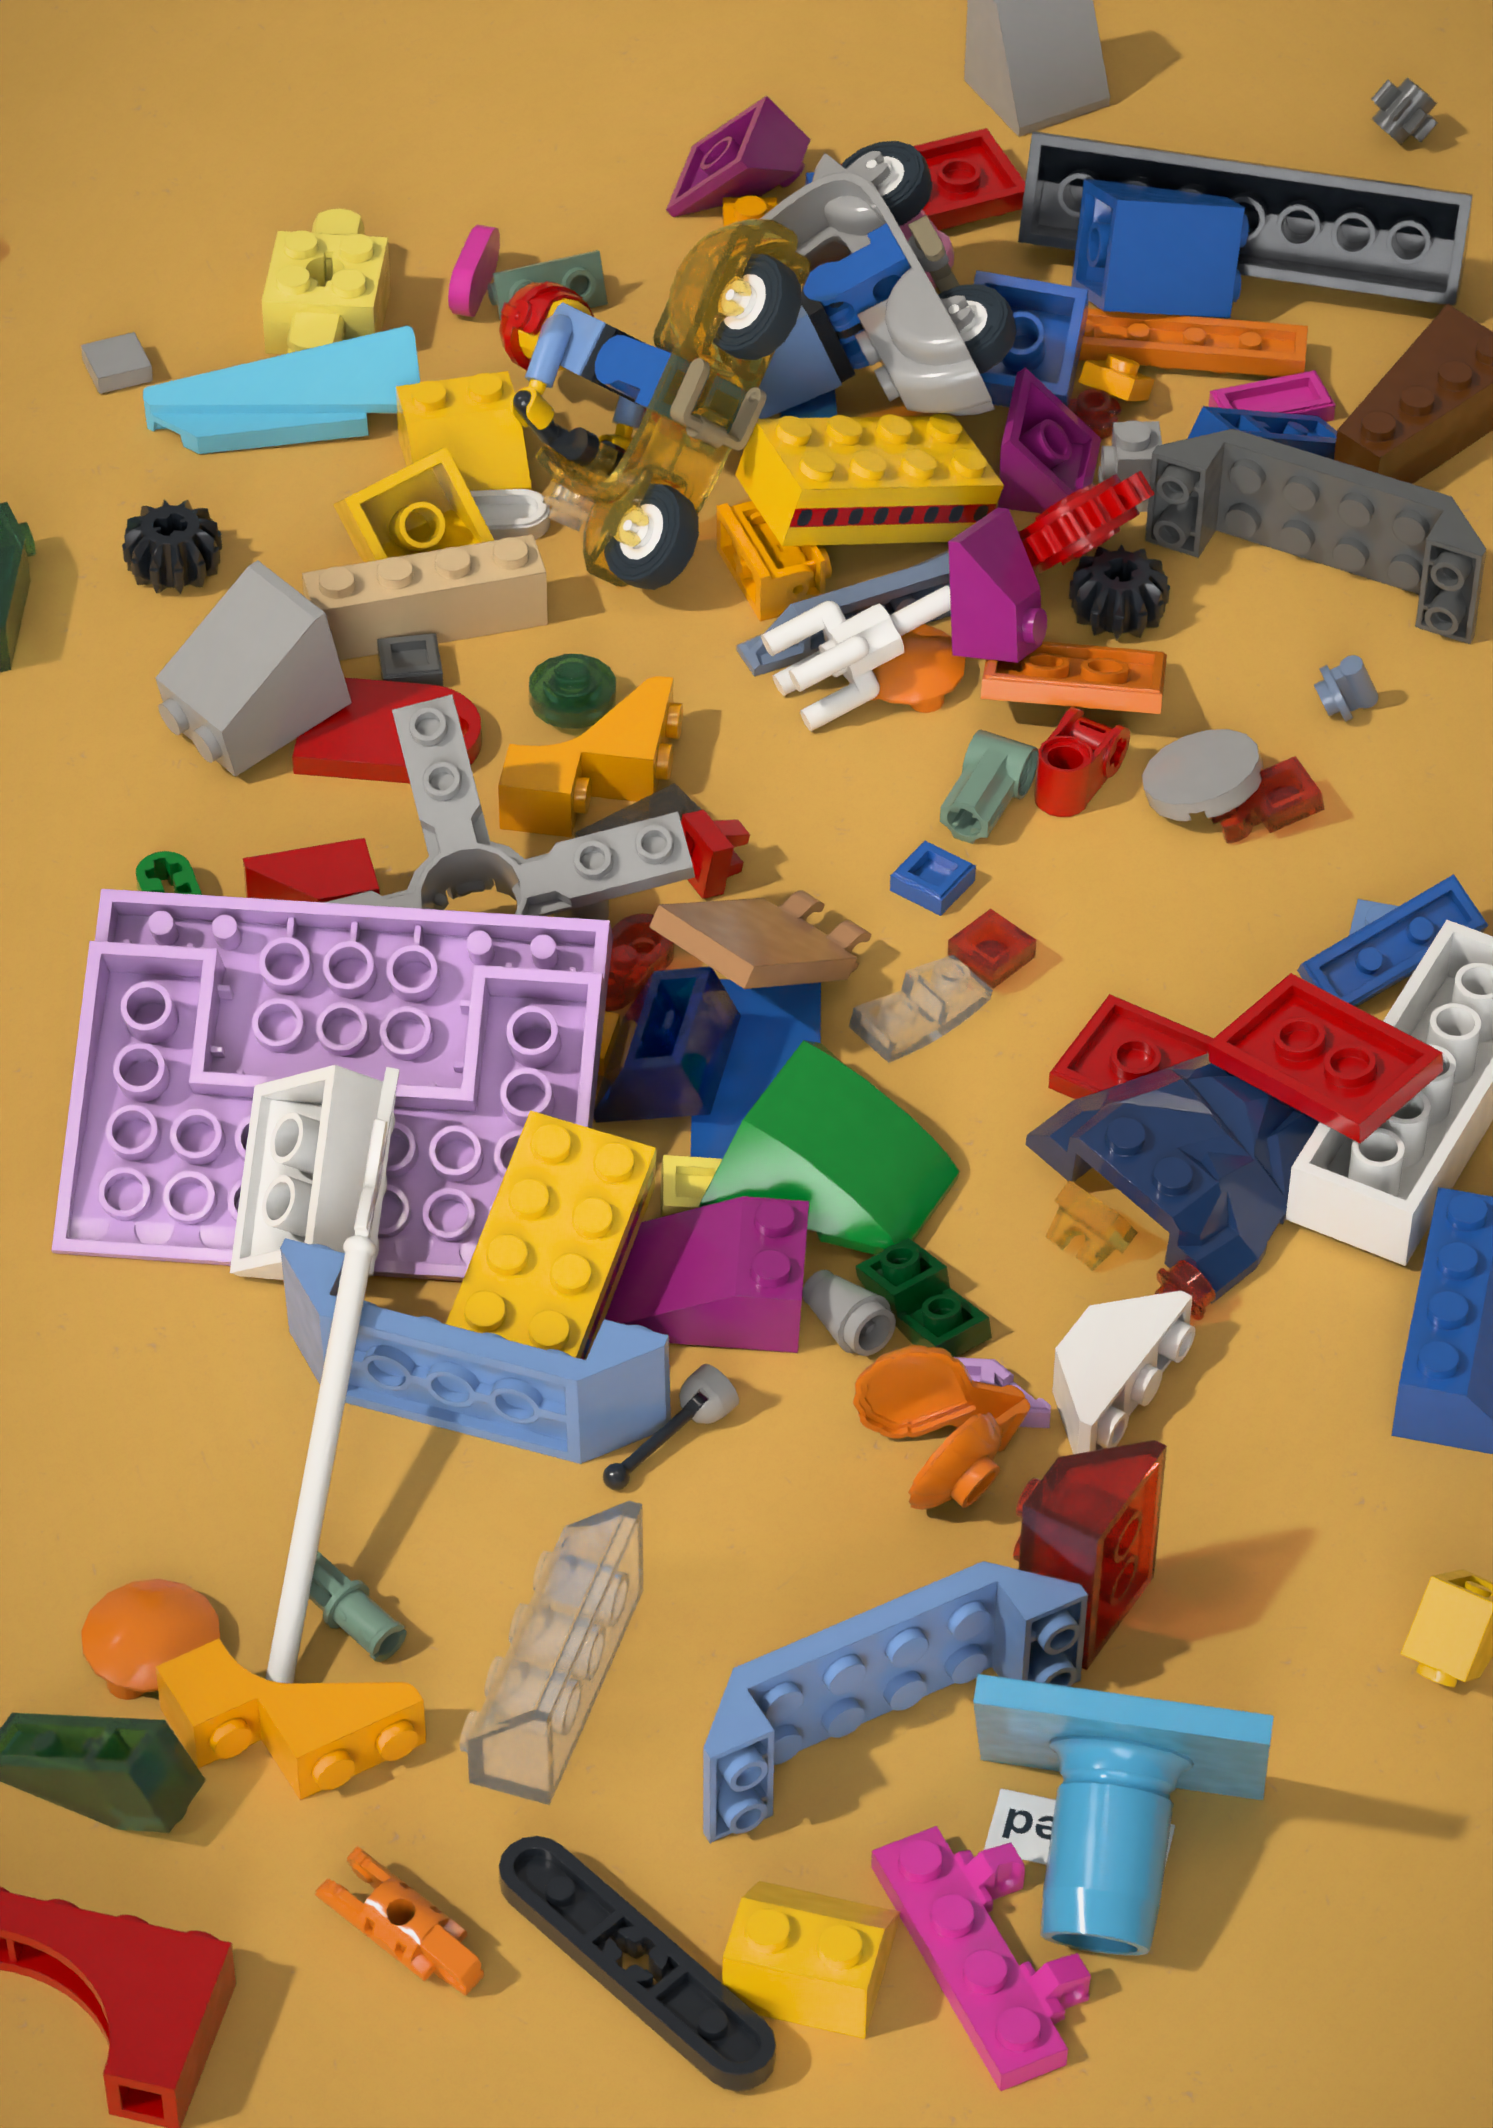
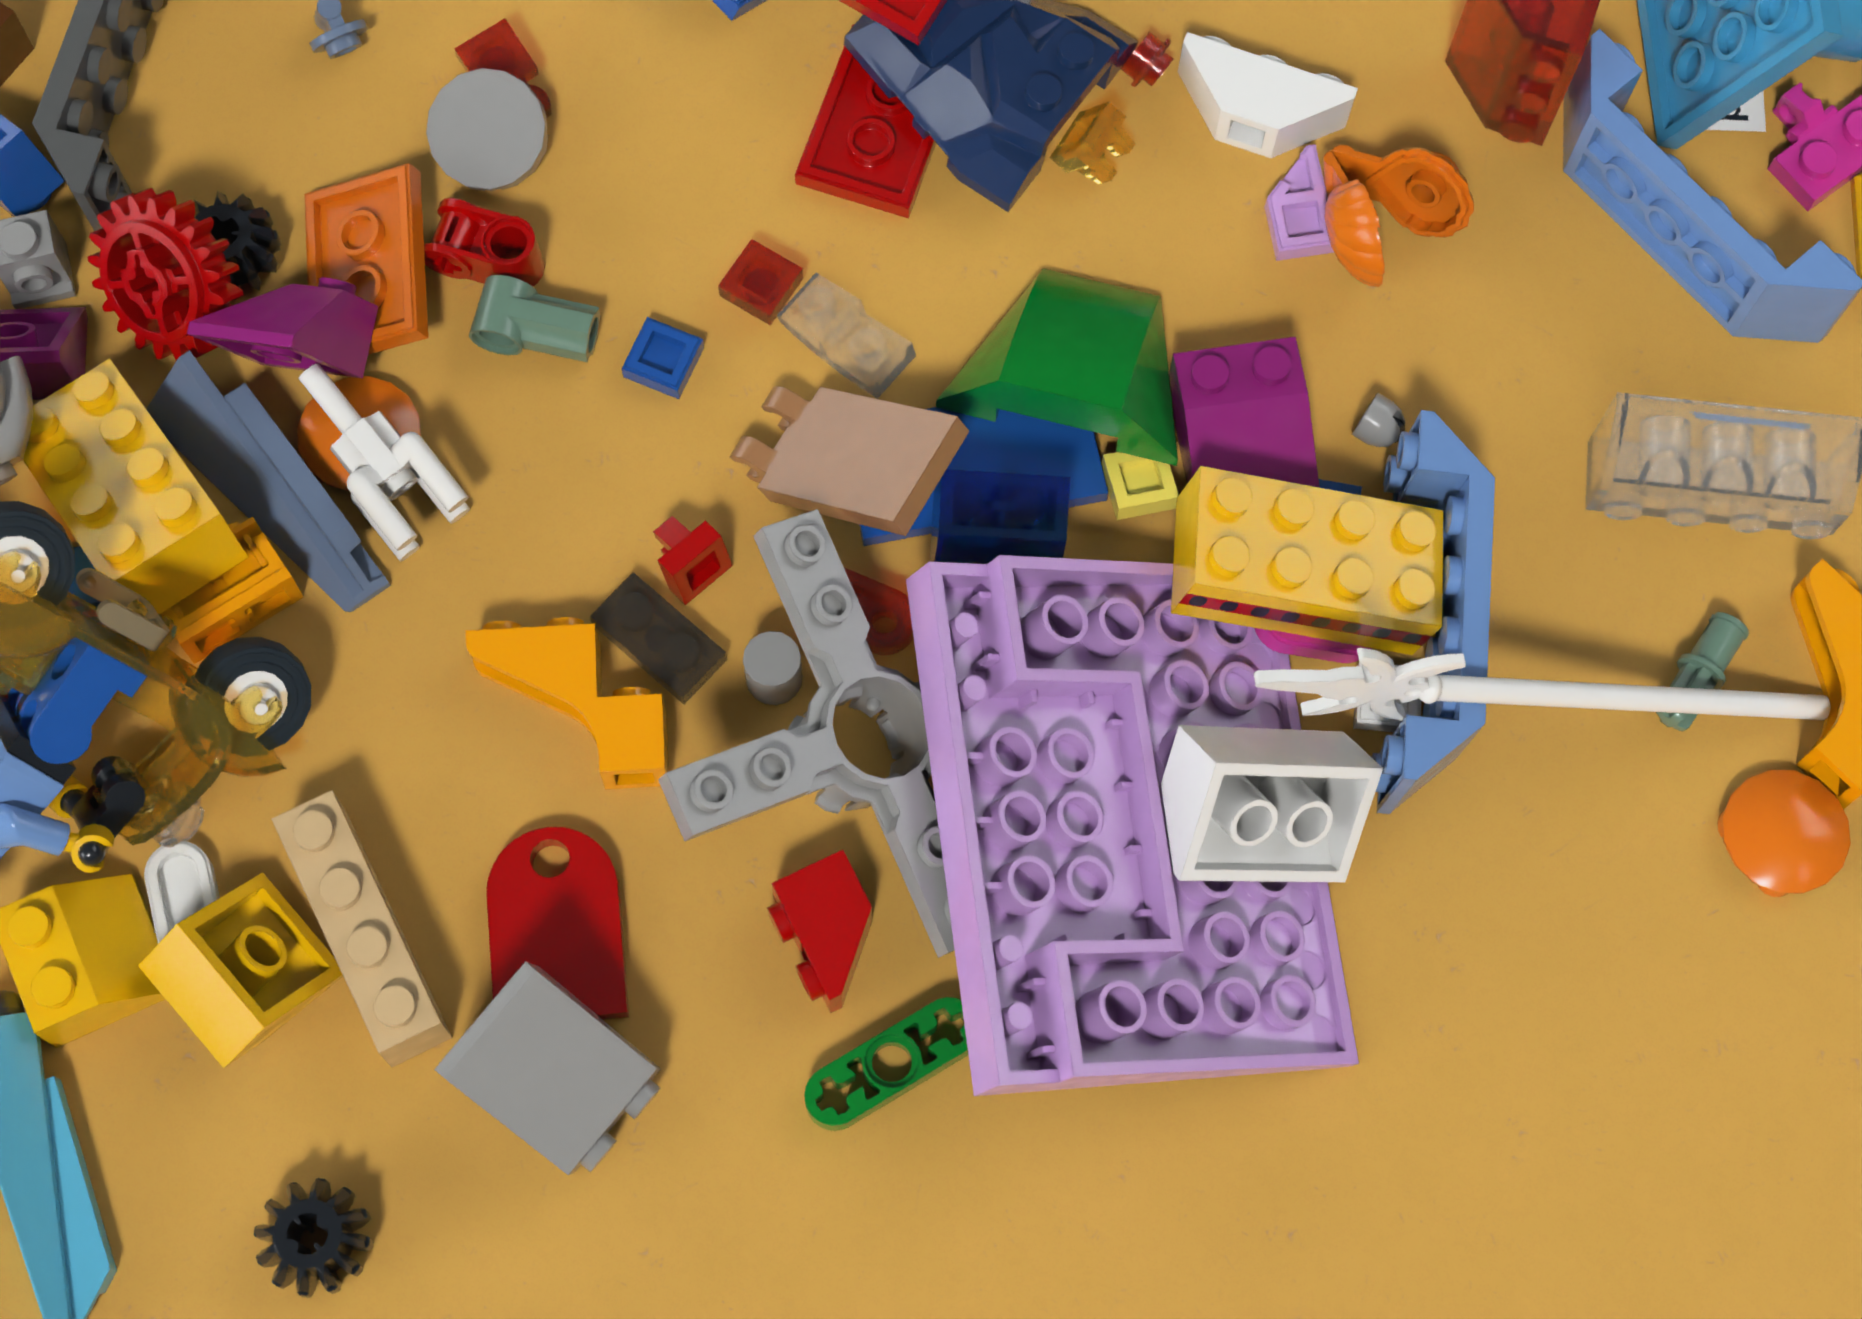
camera: 105 degrees left, 25 degrees up
dark grey tile [377,633,443,686] -> none
clear green plate [529,654,616,729] -> none
light grey cone [802,1270,896,1356] -> none
dark green slope [855,1237,992,1357] -> none

